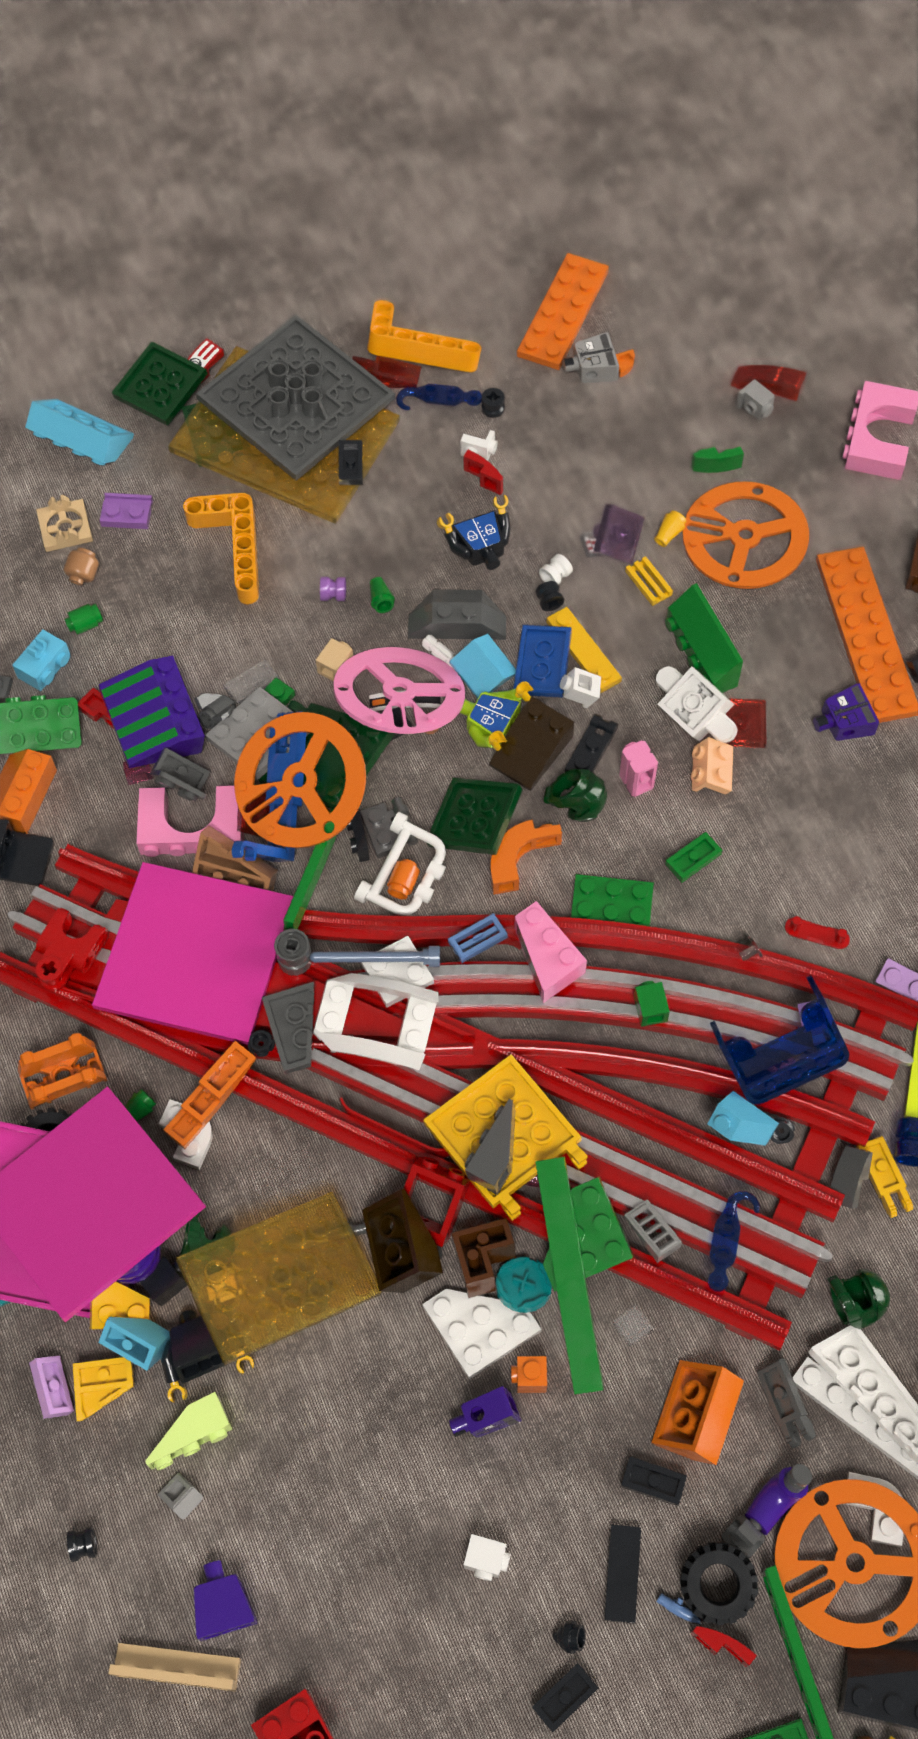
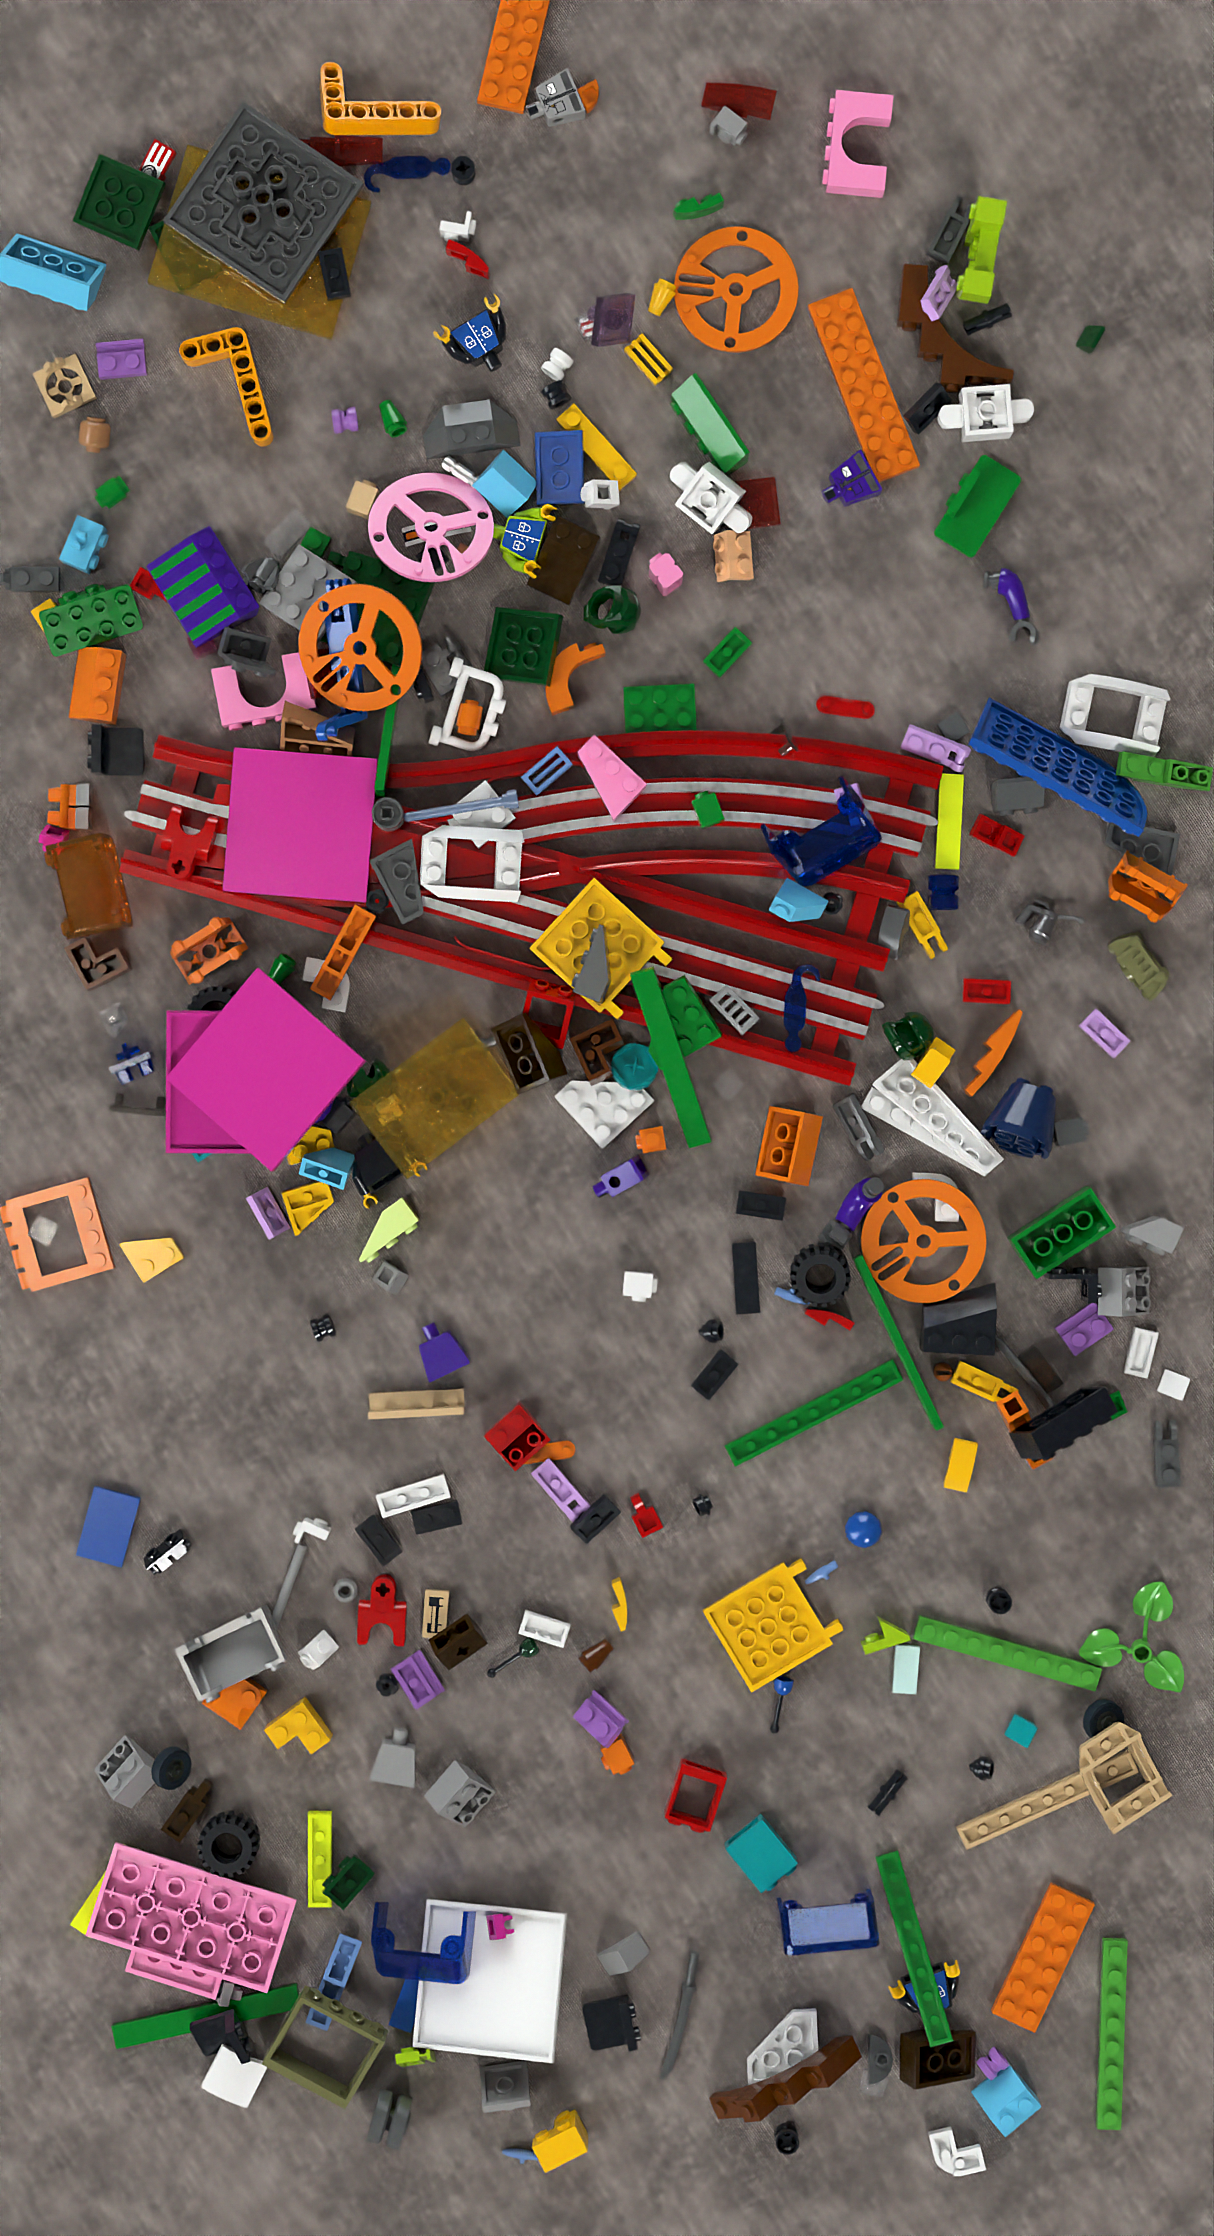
camera: 10 degrees left, 25 degrees up
none -> yellow slope [911,1037,956,1088]

